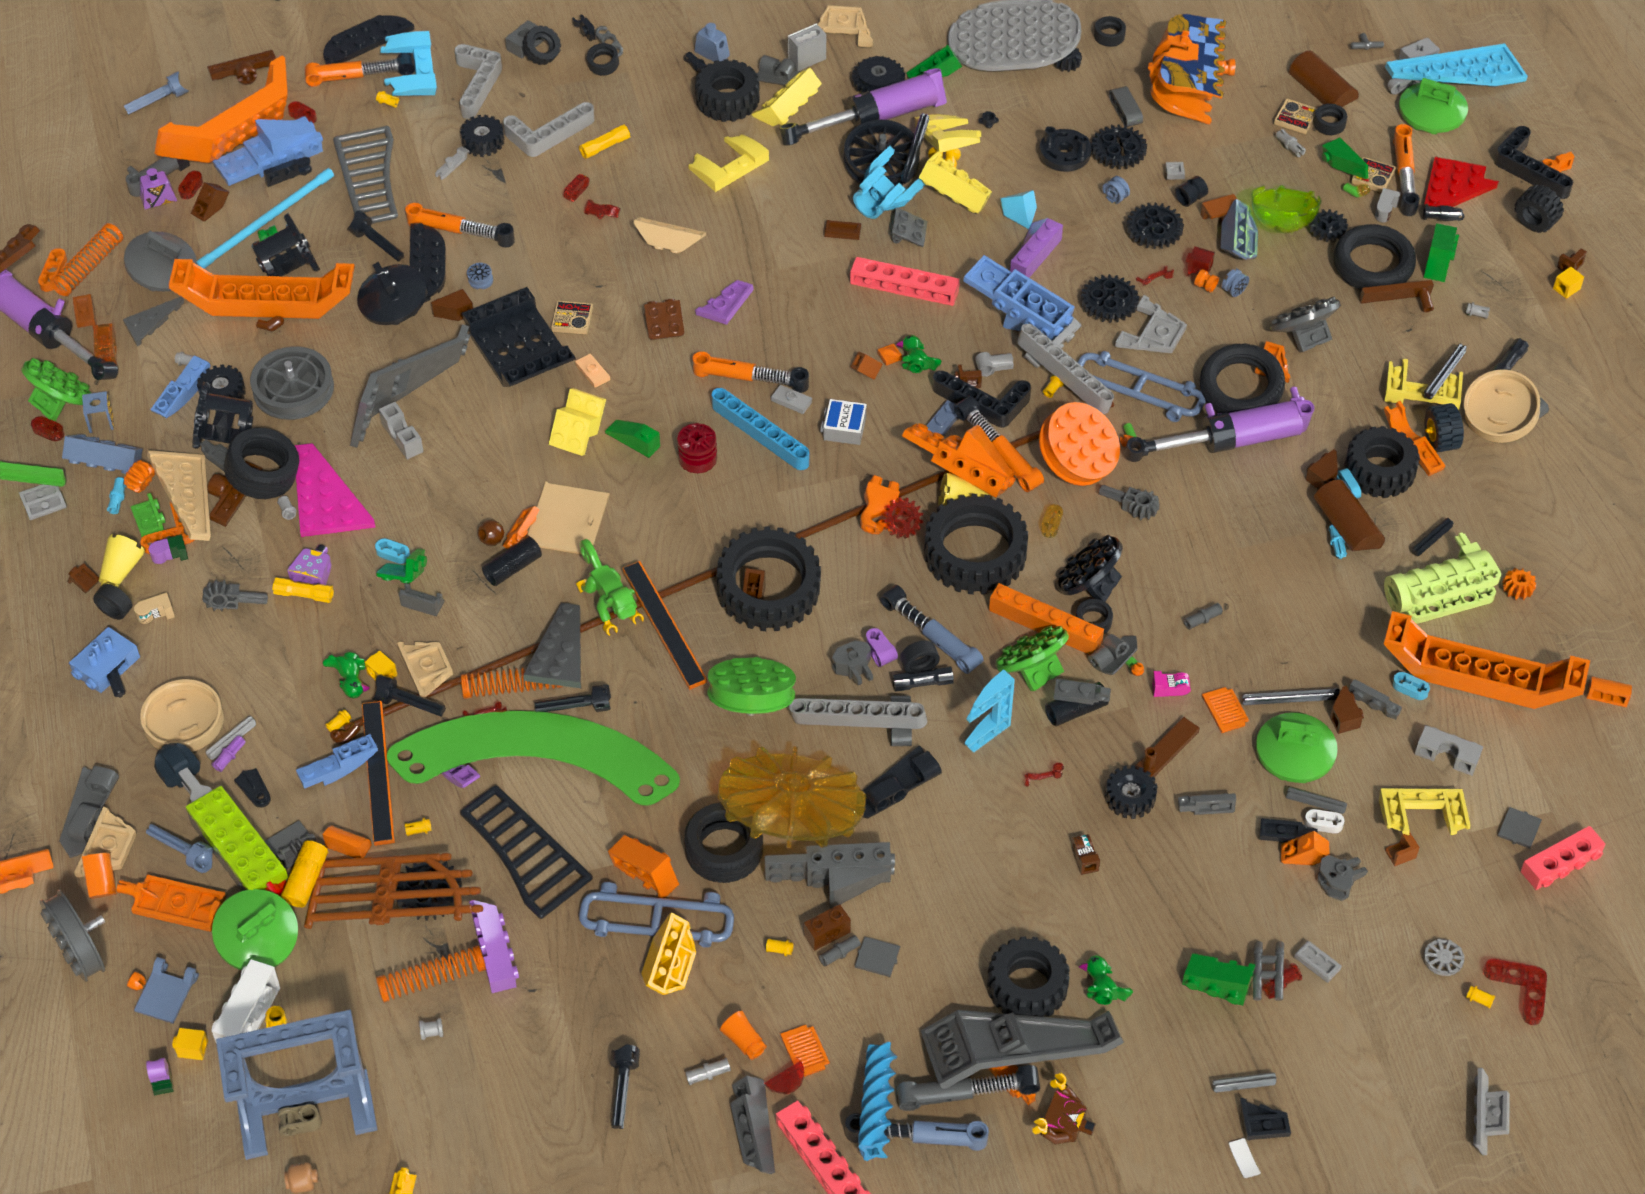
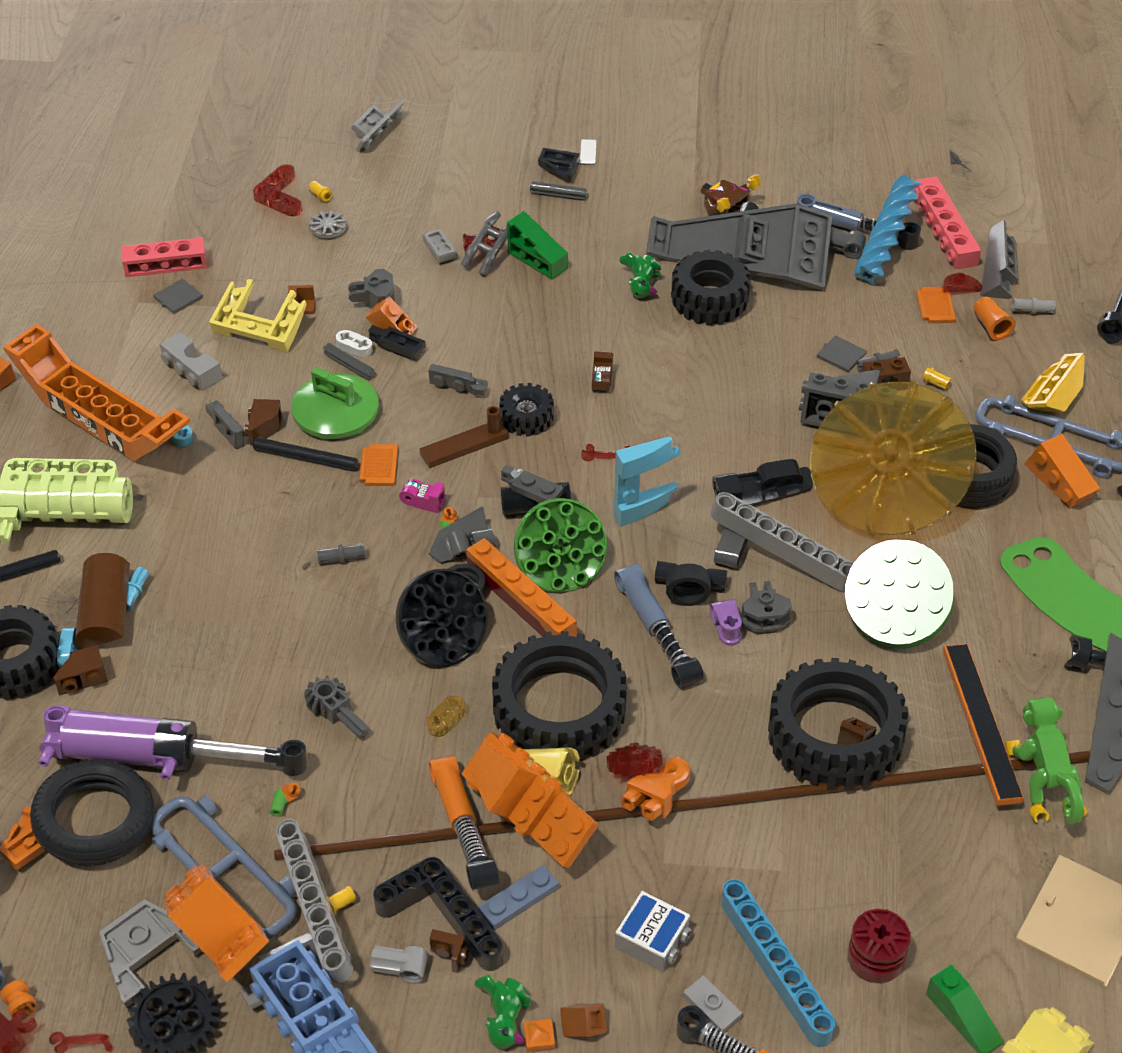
camera: 160 degrees left, 5 degrees down
orange wheel [1039,402,1120,486] -> none
none -> orange bracket [163,863,269,982]

